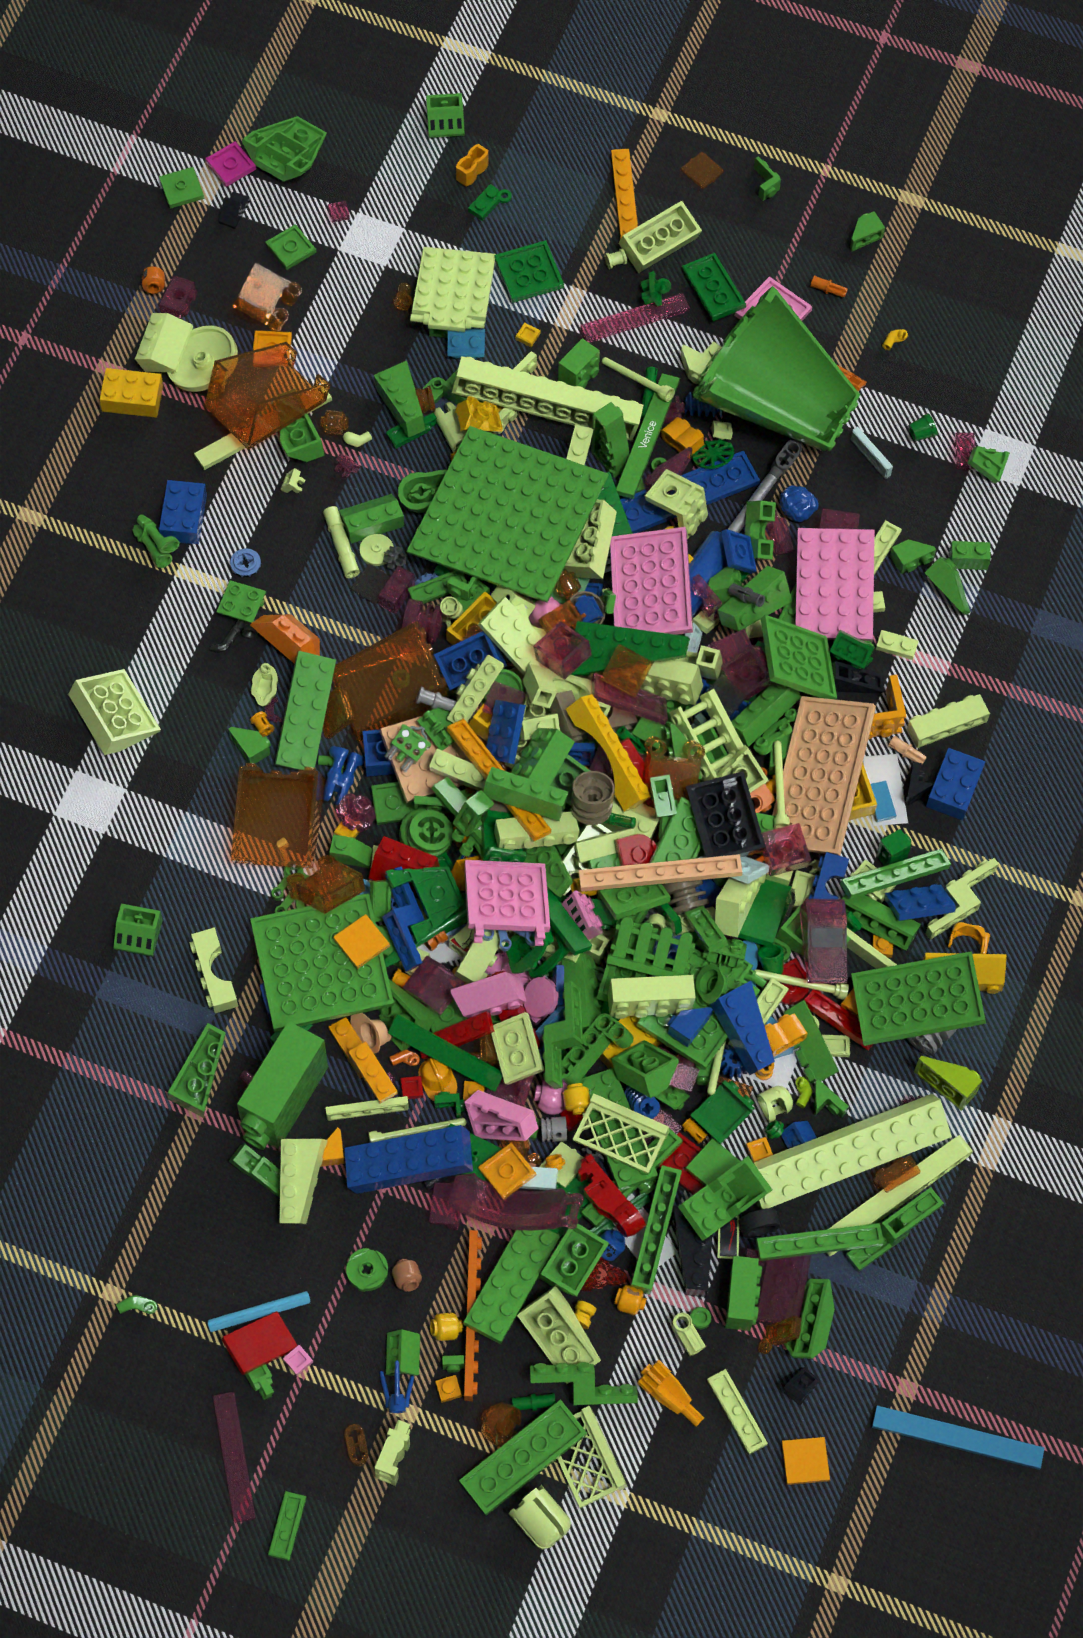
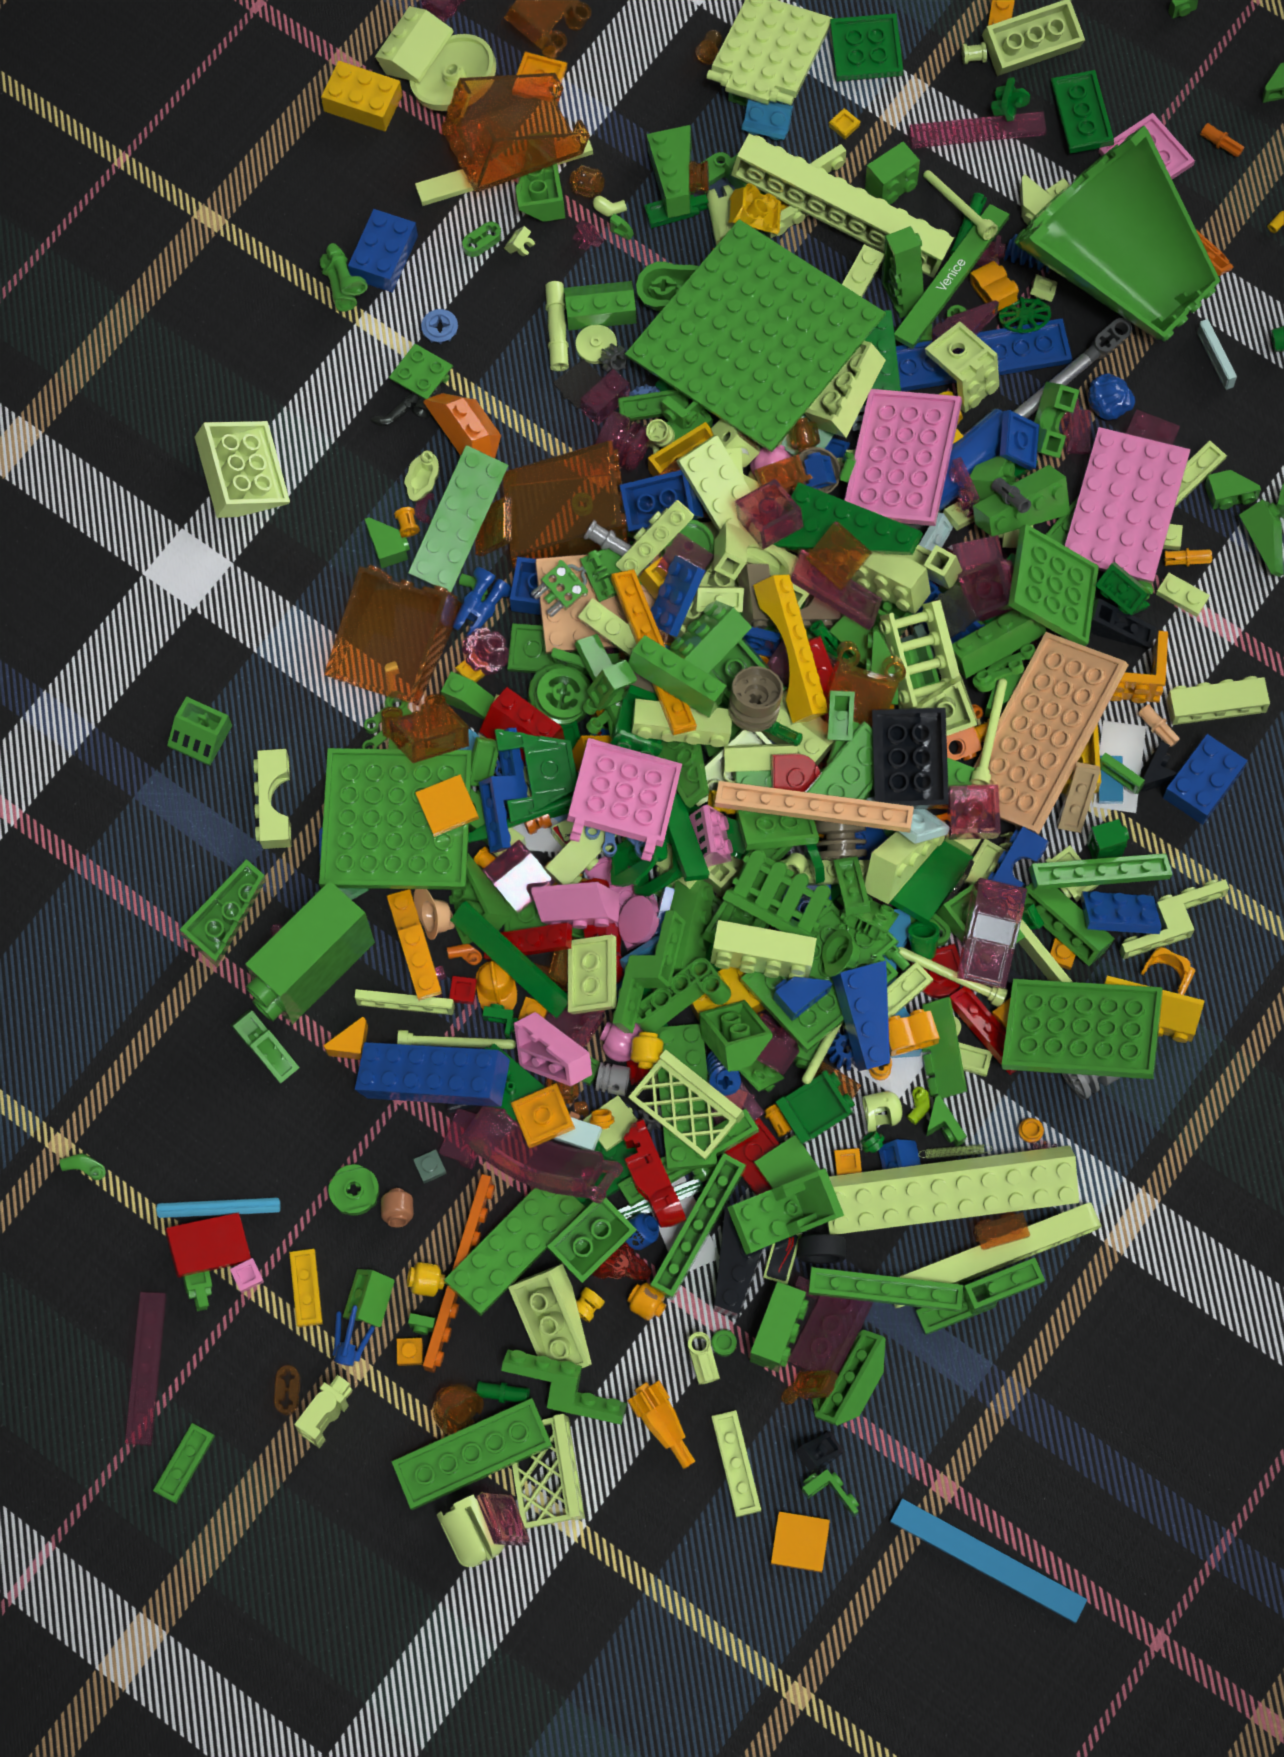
camera: 20 degrees right, 5 degrees up
yellowish green wedge [280,1139,328,1224] -> none
lime slope [914,1056,982,1111] -> none
none -> yellow tile [289,1249,323,1327]
none -> sand green plate [413,1150,447,1184]
none -> bright green beam [462,222,502,257]
none -> clear pink tile [476,1493,530,1546]
none -> bright green tile [610,213,634,240]
none -> bright green bracket [802,1469,859,1517]
none -> yellowish green piece [918,1144,992,1159]
none -> light orange plate [1019,1118,1044,1143]
none -> tan plate [1057,762,1100,833]
none -> bright green tile [1100,752,1145,794]
none -> light orange axle [1164,548,1212,567]

